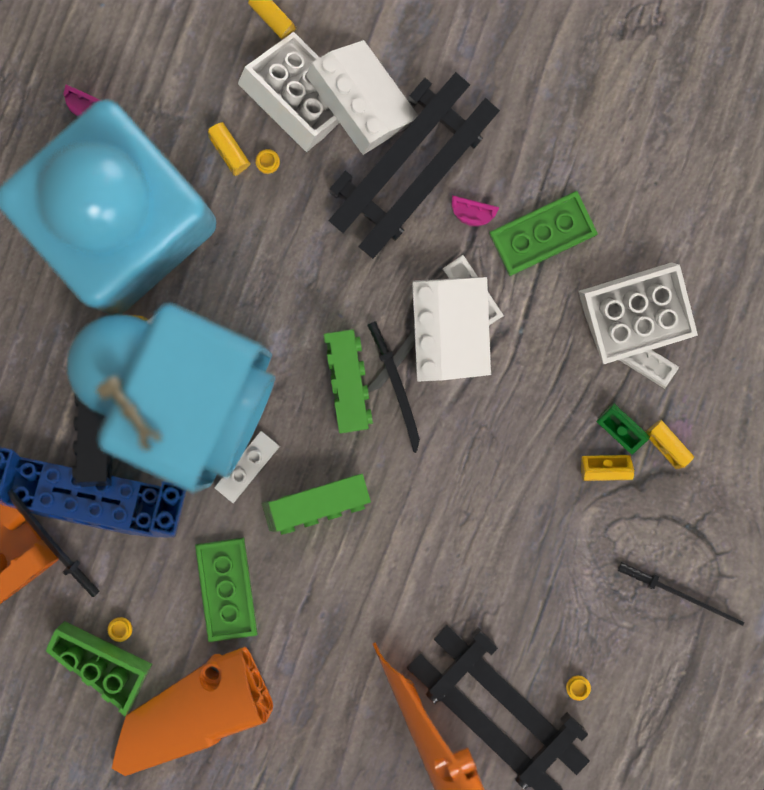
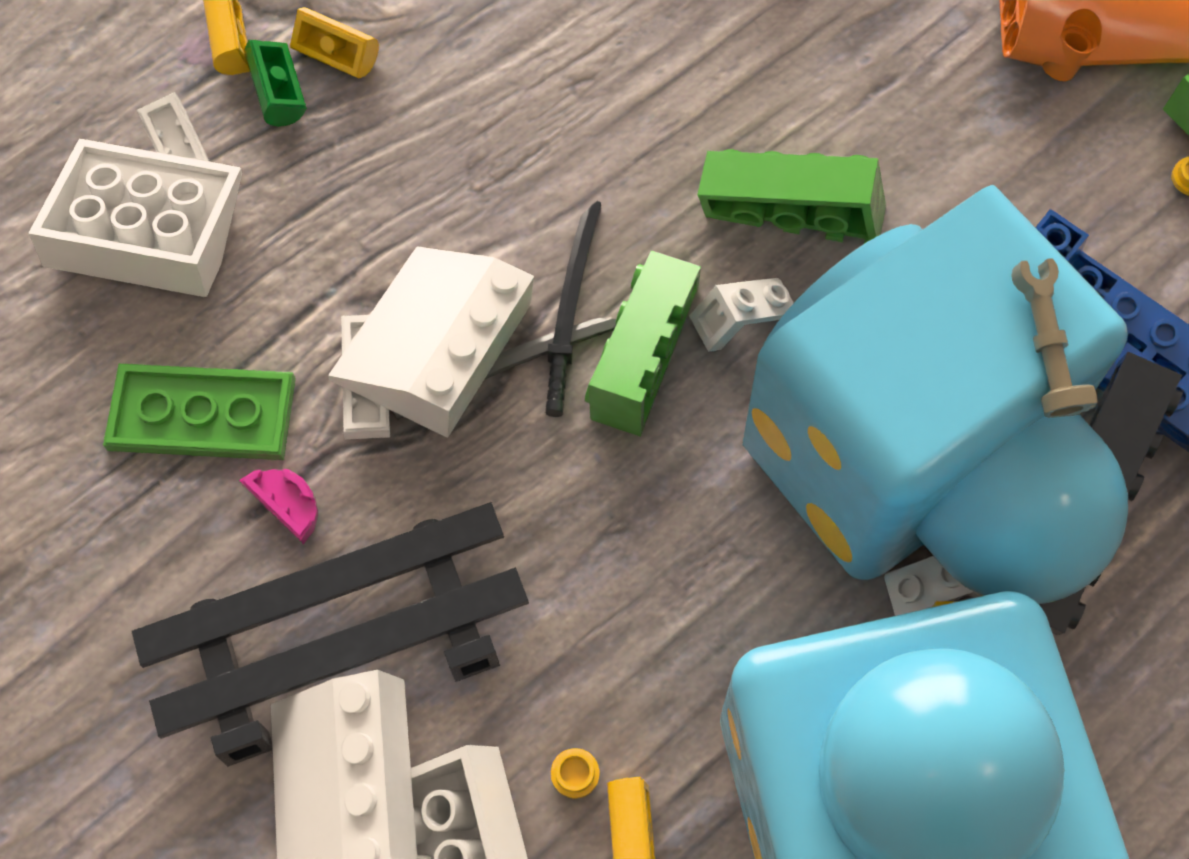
camera: 150 degrees left, 20 degrees down
bright green tile [195,537,258,642] -> none
none -> white bracket [689,278,793,352]

